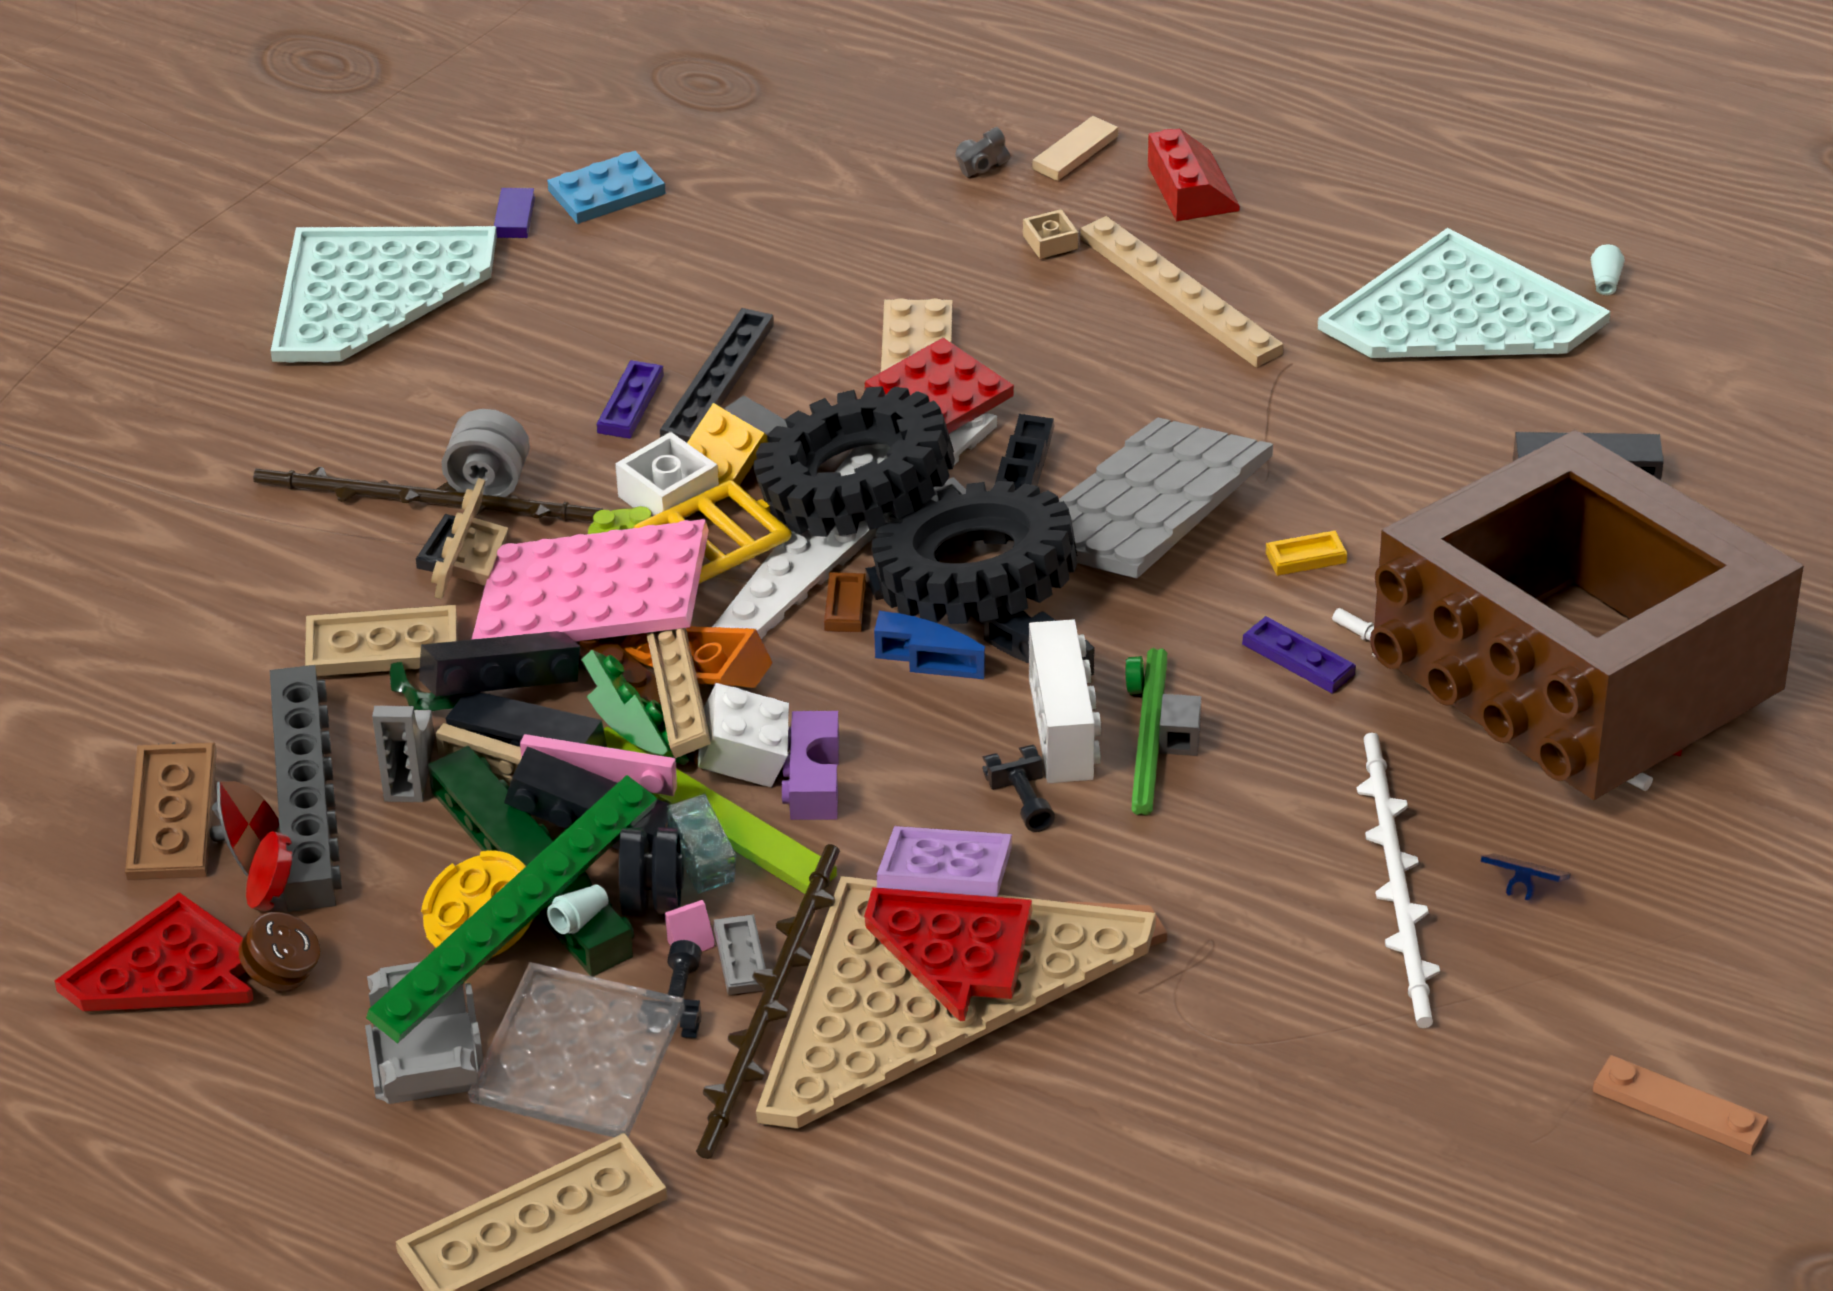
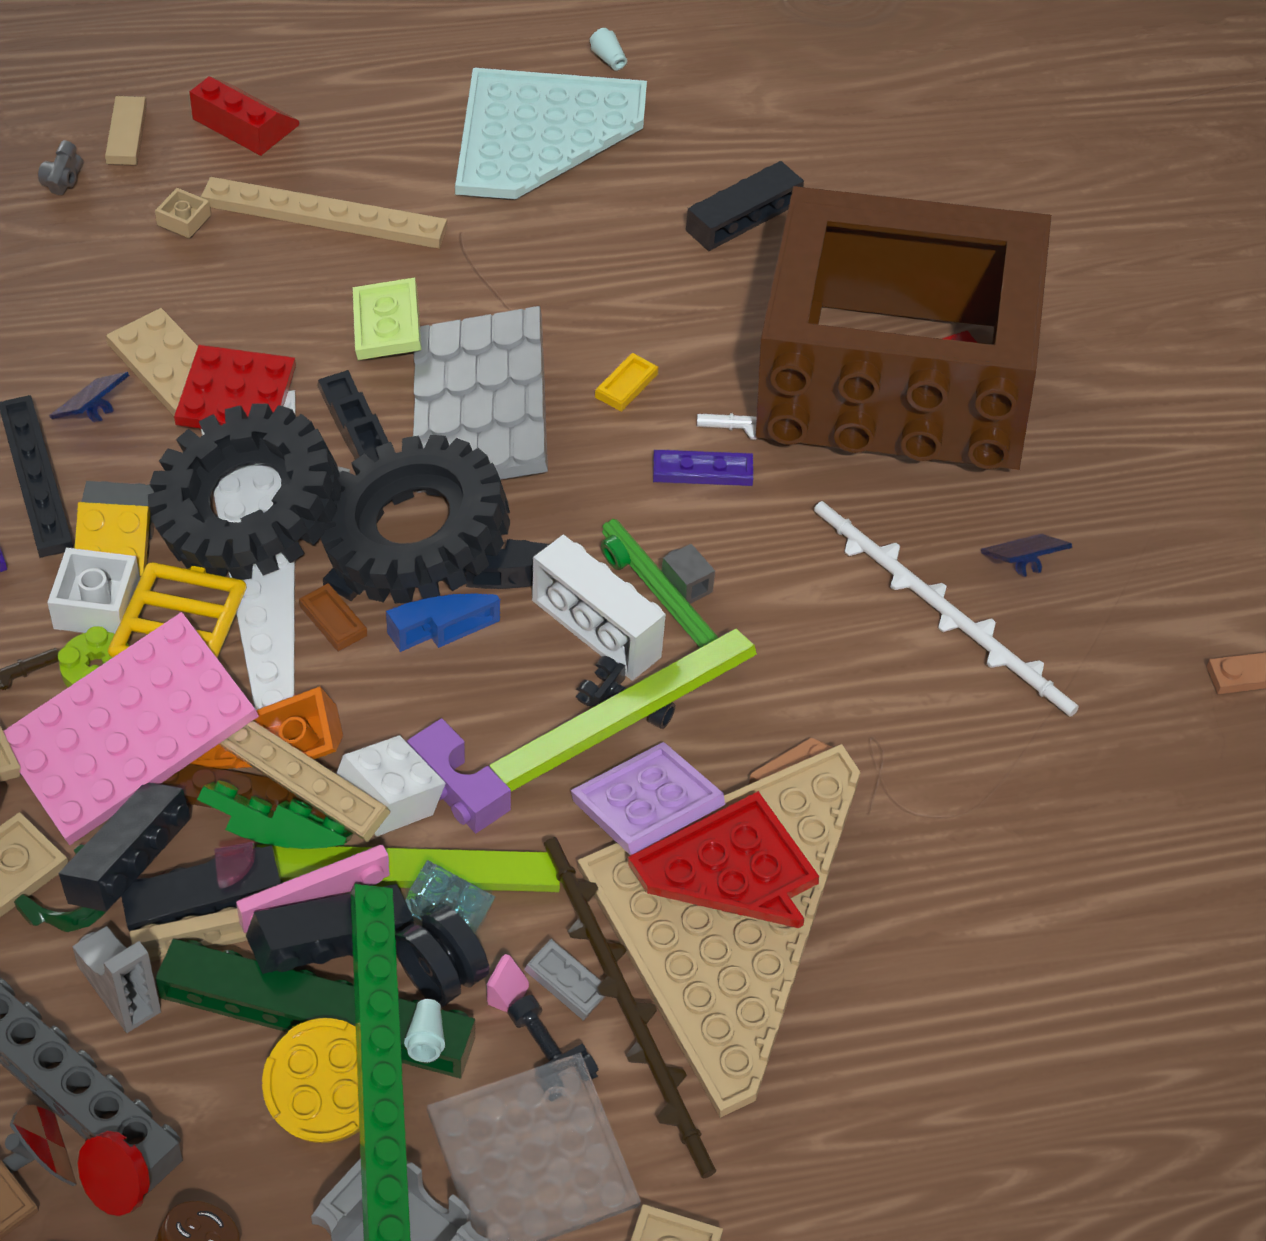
camera: 45 degrees left, 10 degrees up
none -> clear blue piece [49,372,130,422]
none -> clear pink tile [214,842,255,889]
none -> yellowish green plate [353,277,422,360]
none -> lime tile [489,629,757,792]

